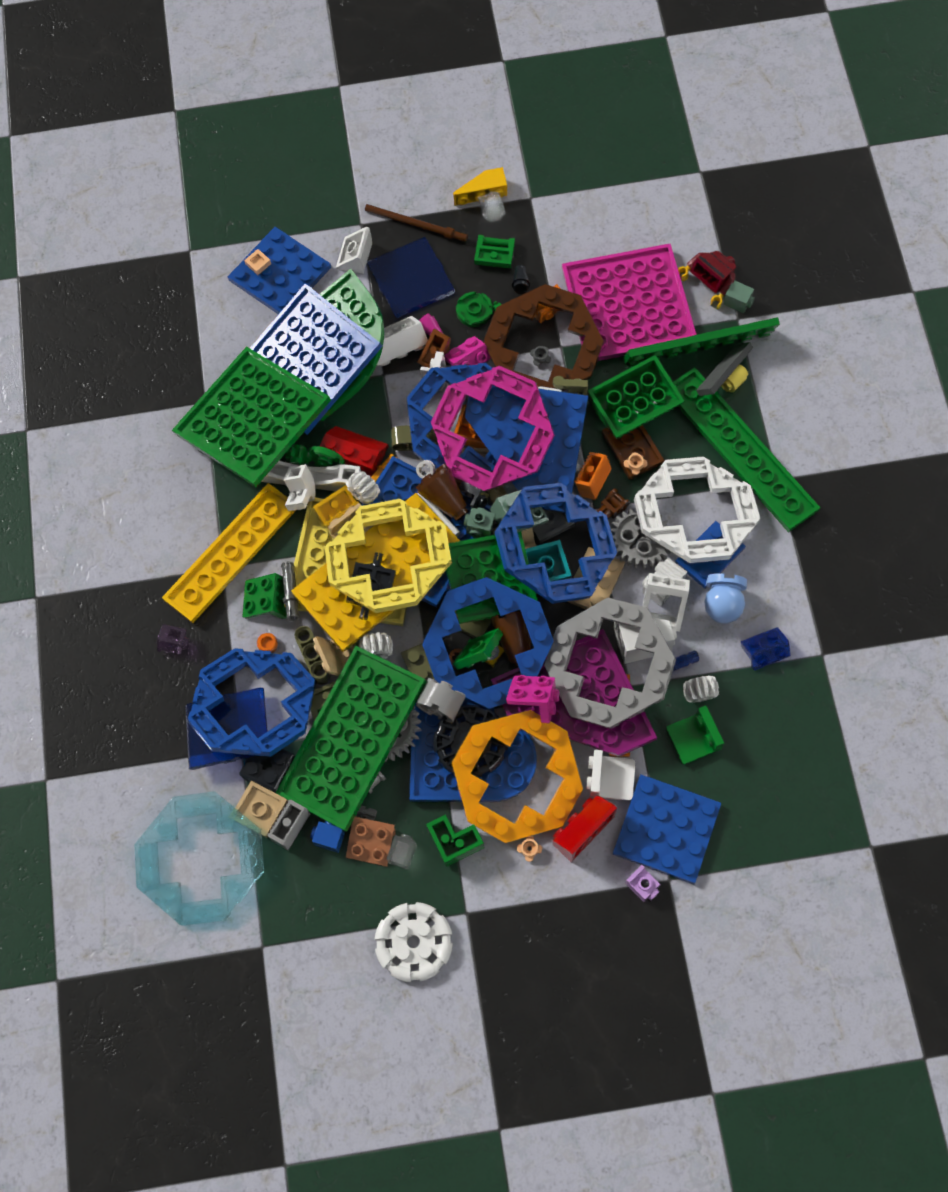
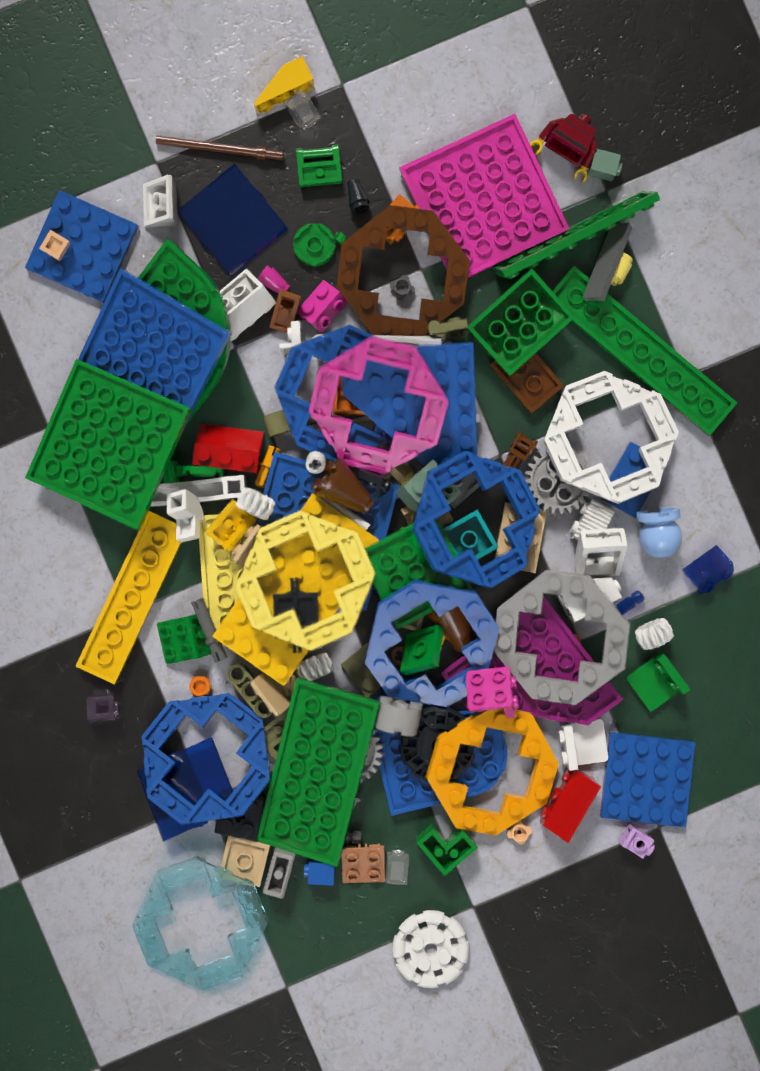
camera: 20 degrees left, 20 degrees up
sand green brick [464,508,495,538] -> none
orange brick [574,452,612,500] -> none
light nougat plate [624,453,647,475] -> none

